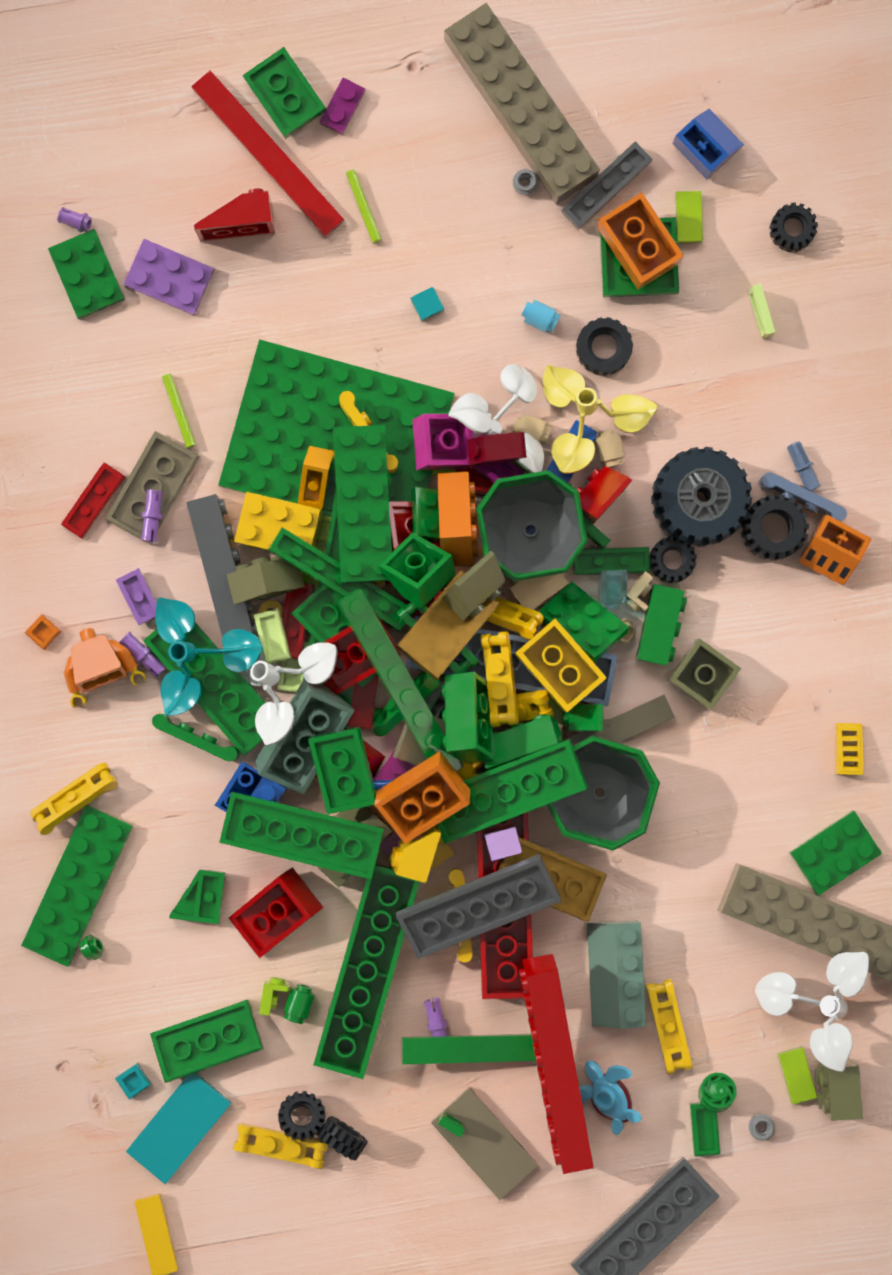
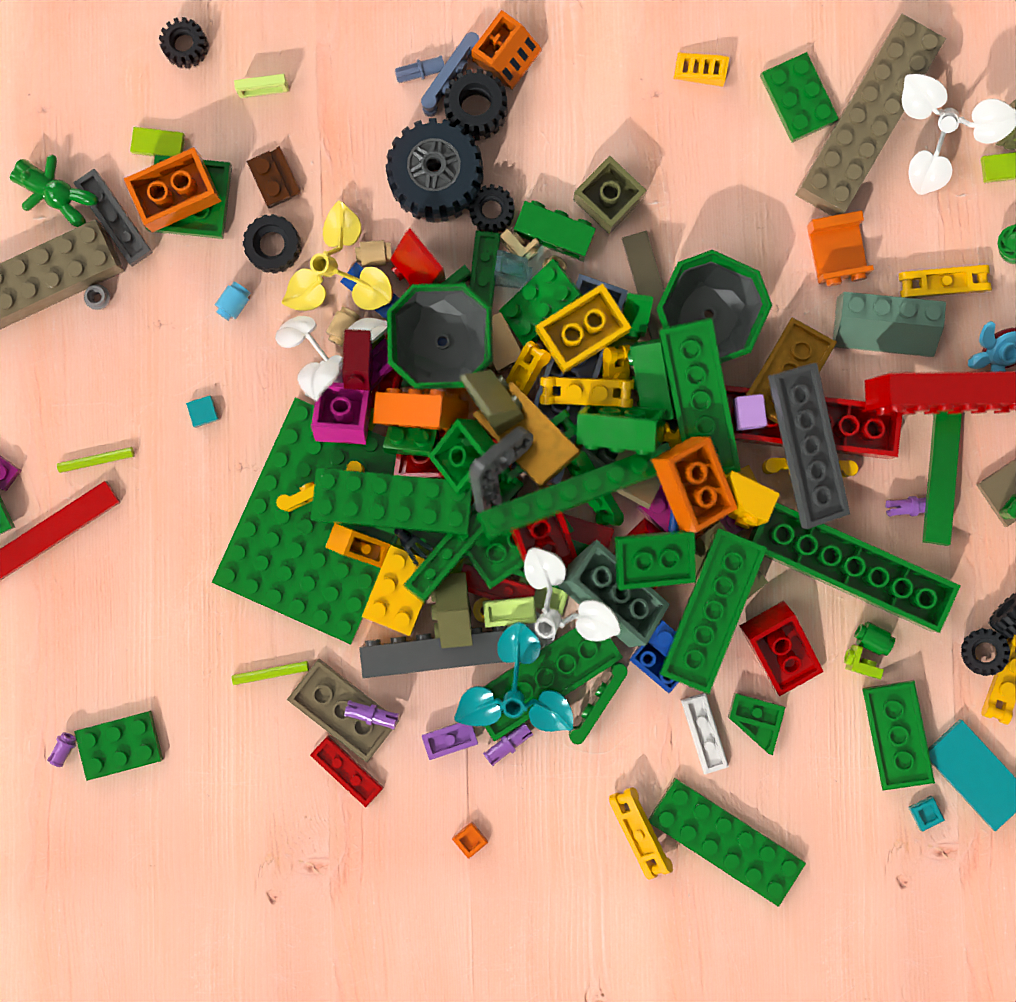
camera: 70 degrees left, 0 degrees up
orange torso [64,628,146,708] -> none
green plate [80,934,103,960] -> none
medium lavender plate [123,239,214,316] -> none
red slope [194,188,275,242] -> none
blue slope [672,108,744,180] -> none
none -> green animal [10,154,98,227]
none -> reddish brown plate [247,146,302,208]
none -> black piece [394,529,433,566]
none -> dark grey beam [469,426,533,513]
none -> white tile [681,693,729,775]
none -> orange panel [807,210,874,286]

